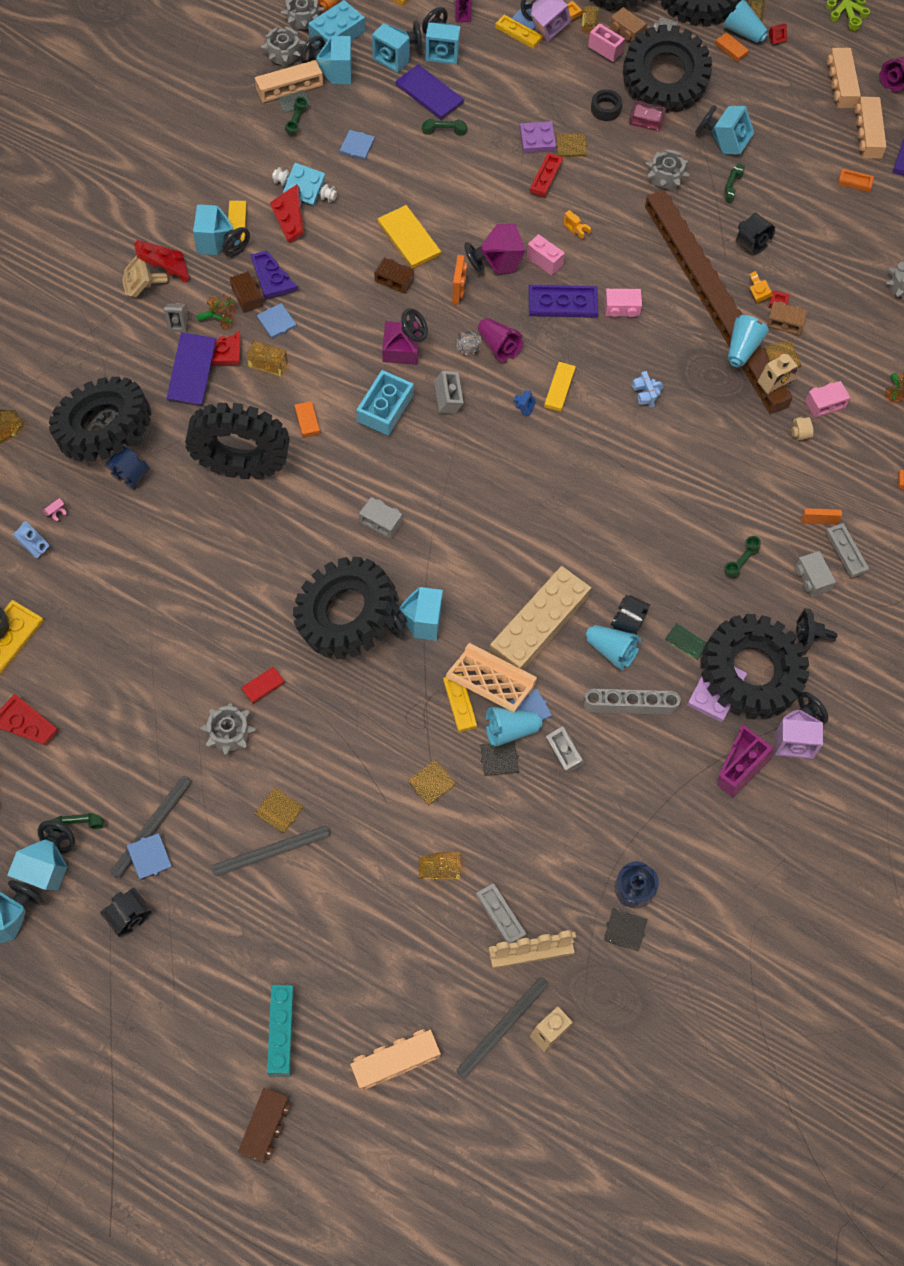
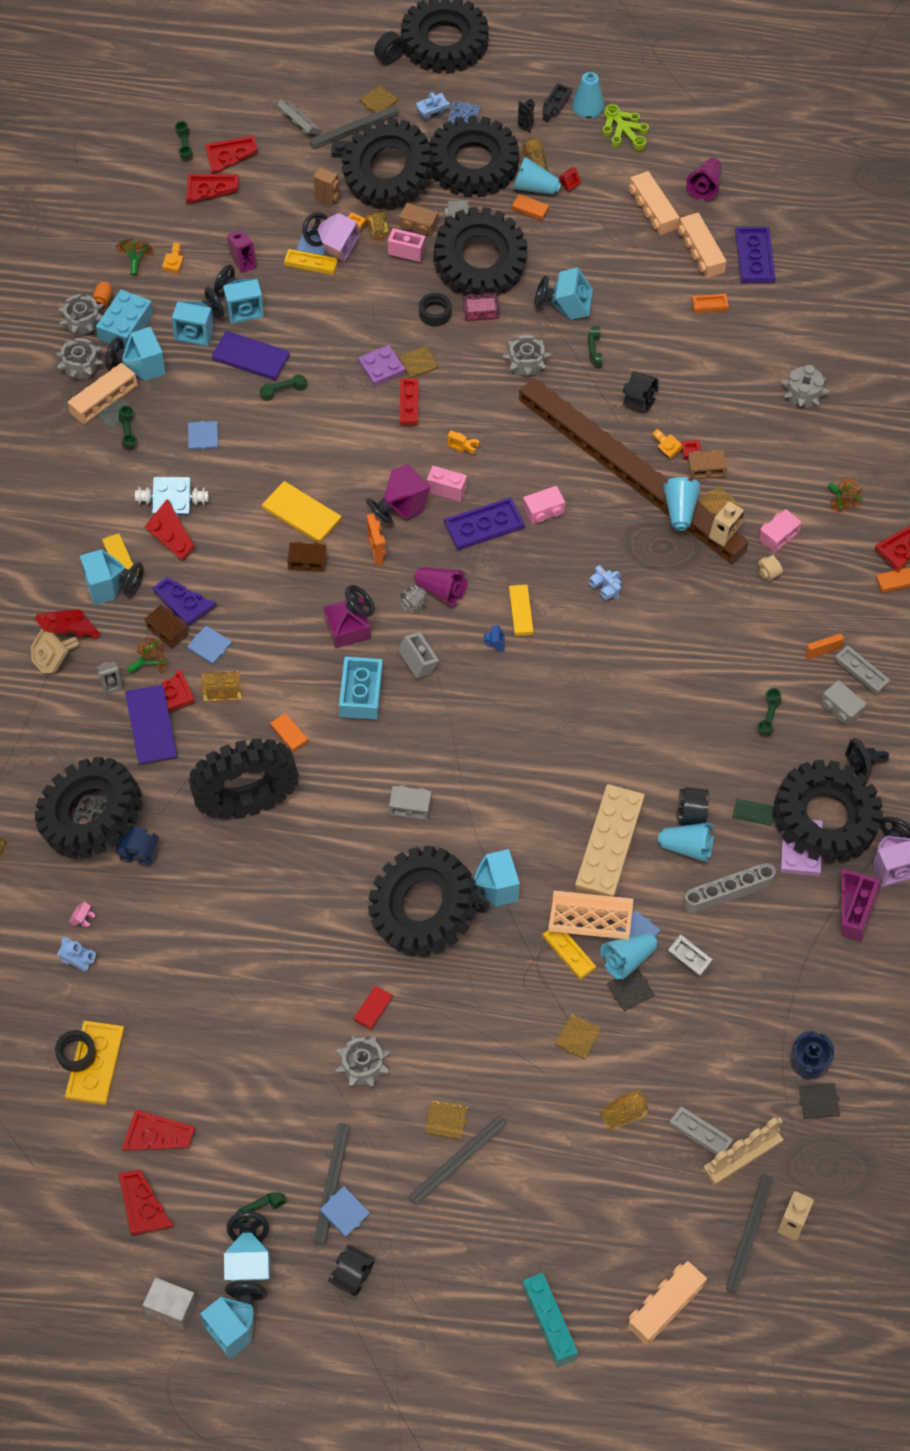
camera: 20 degrees left, 5 degrees down
reddish brown brick [238,1087,291,1164] -> none

